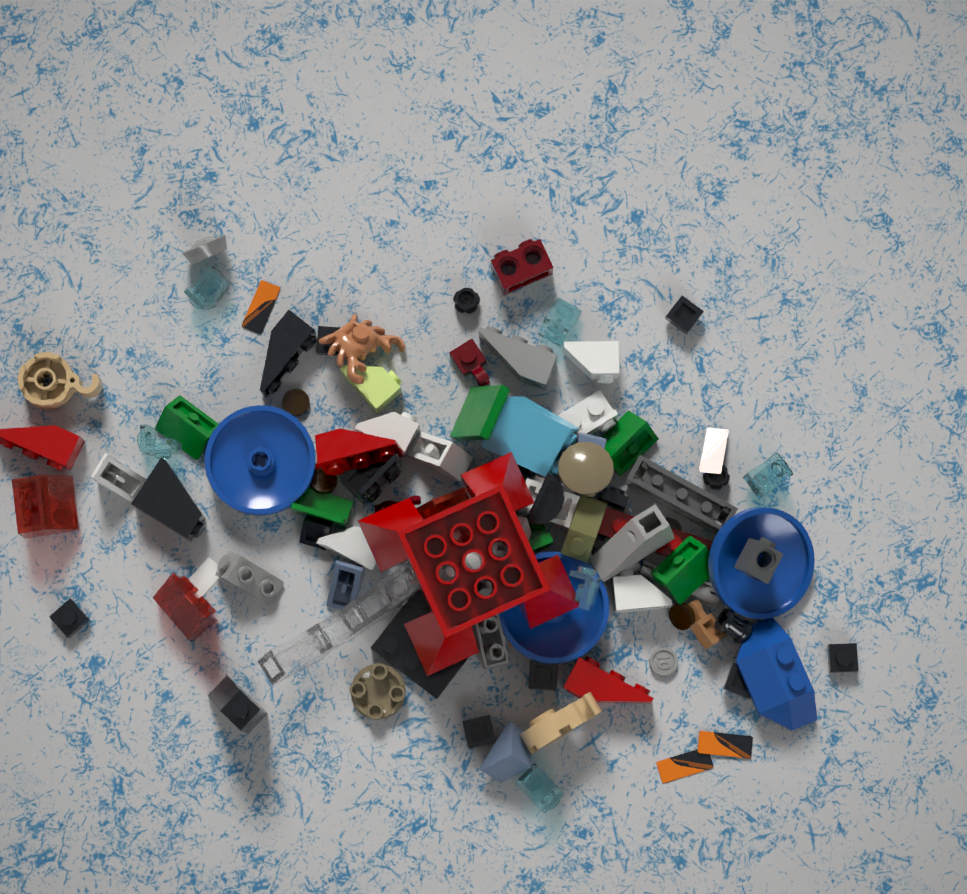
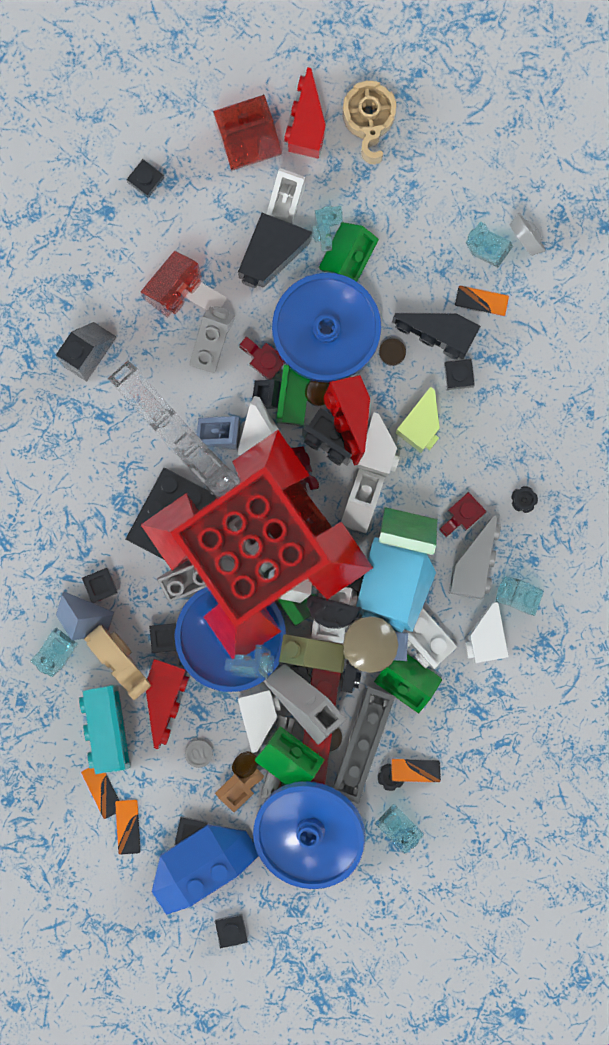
camera: 75 degrees right, 5 degrees up
nougat animal [319,314,405,384] -> none
dark tan dish [350,663,406,720] -> none
dark red brick [491,239,554,296] -> none
black plate [665,295,704,335] -> none
black bush [714,608,752,644] -> none
dark grey brick [734,537,783,584] -> none
none -> teal slope [79,685,131,774]
none -> dark red plate [239,336,285,380]

